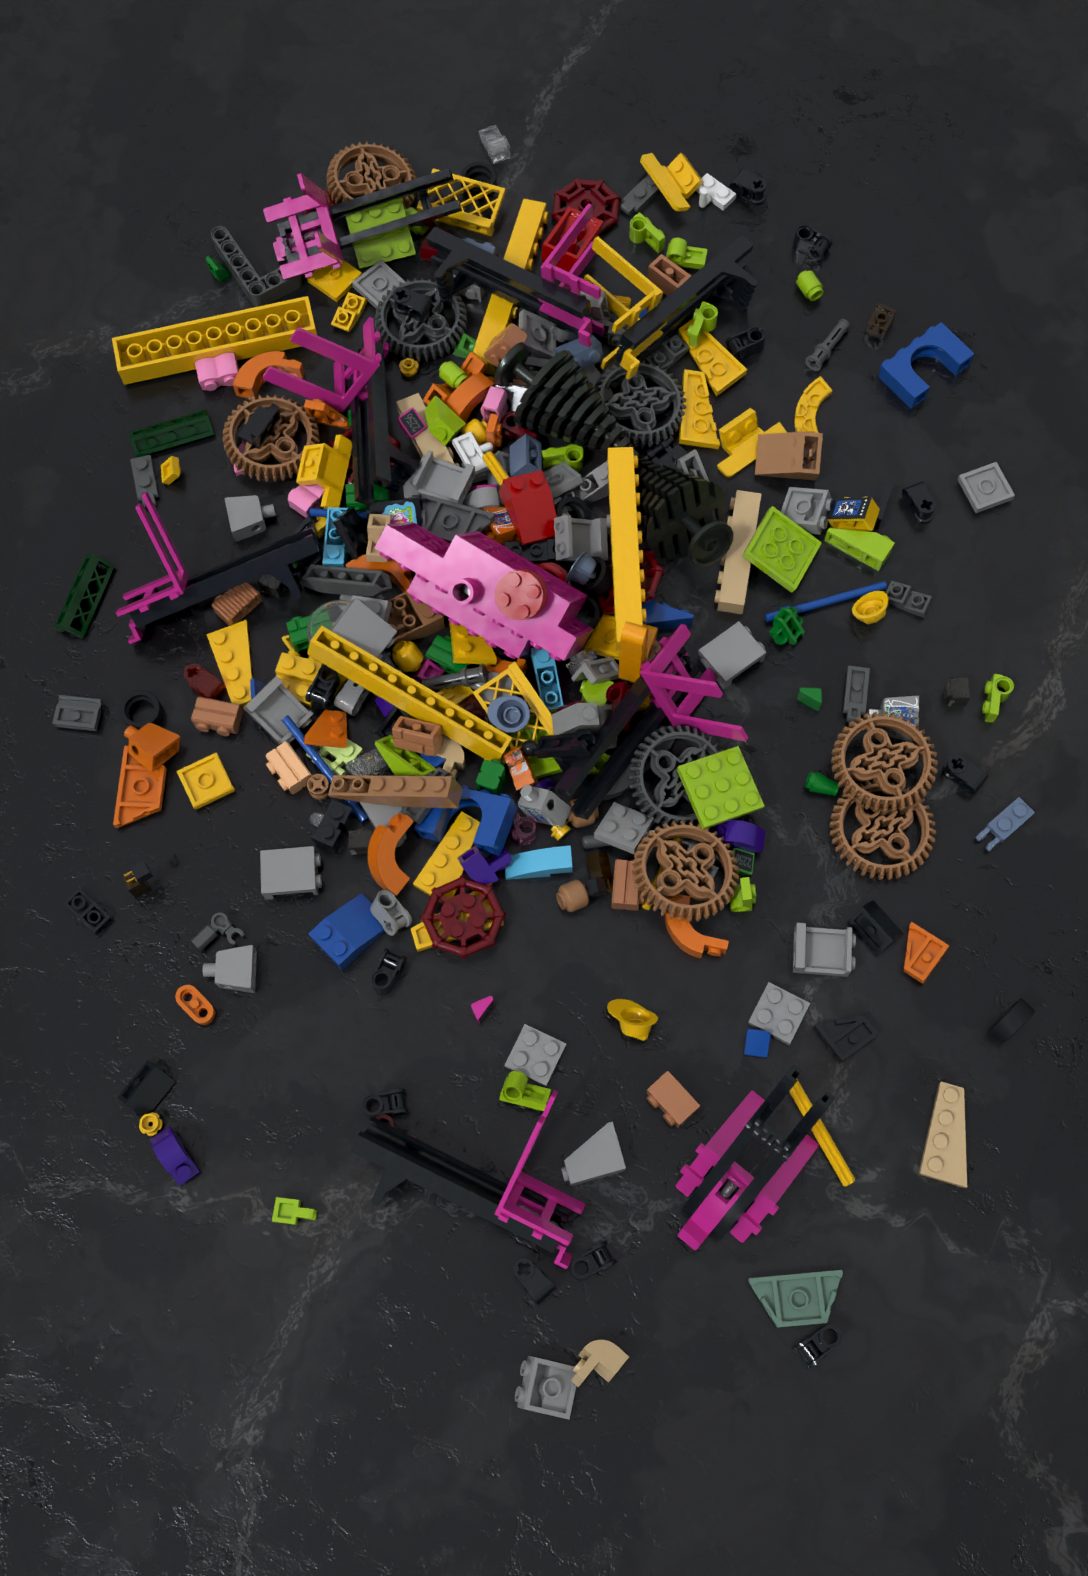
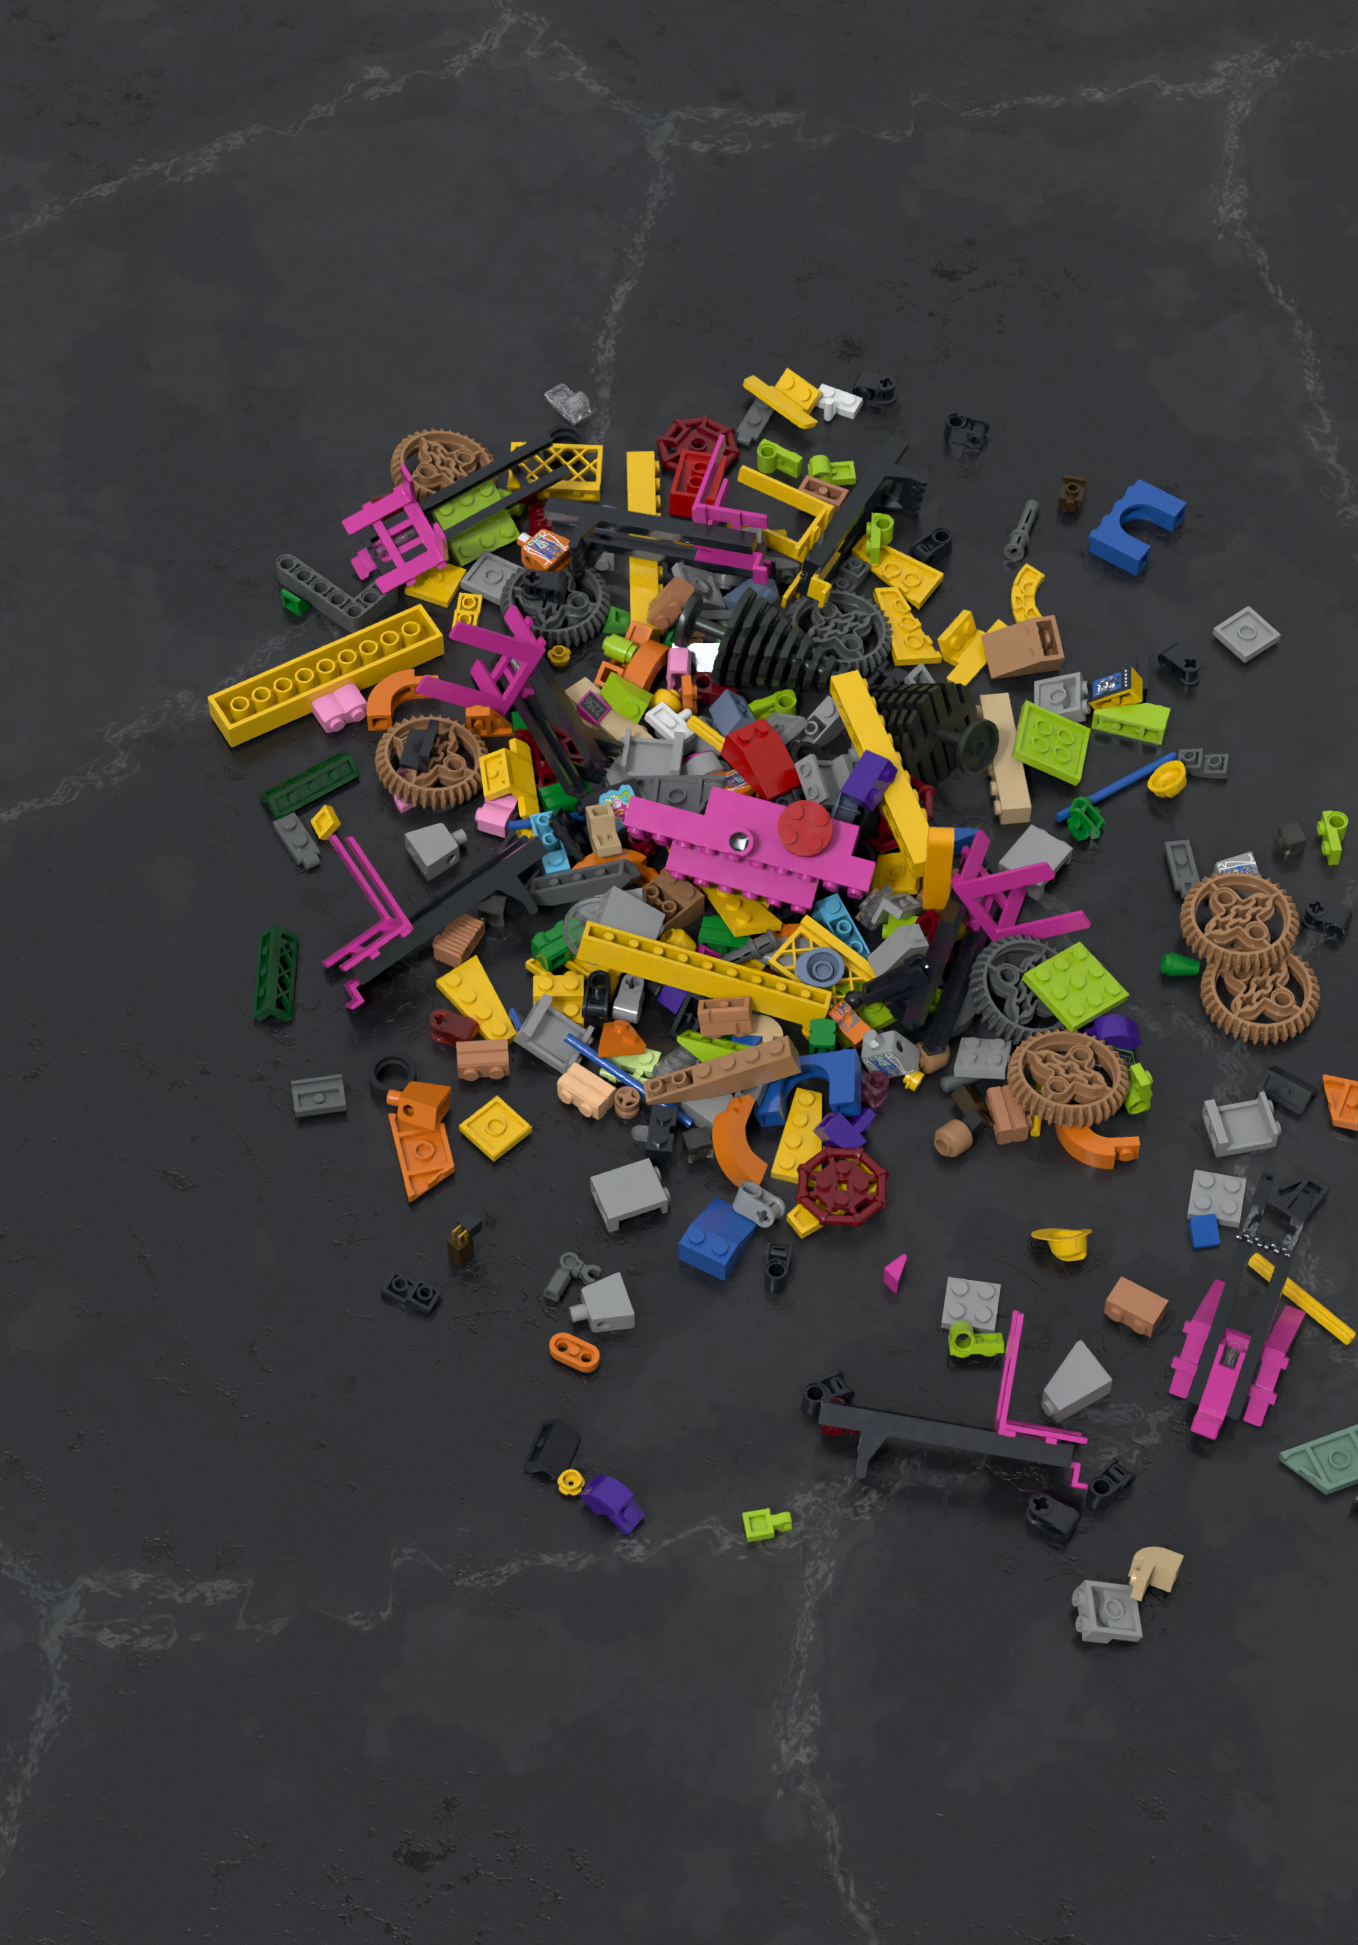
camera: 20 degrees left, 15 degrees down
medium azure slope [505,846,572,880] -> none
lime brick [796,270,824,301] -> none
green slope [797,687,822,711] -> none
none -> orange torso [517,529,571,572]
none -> dark purple brick [840,750,898,812]

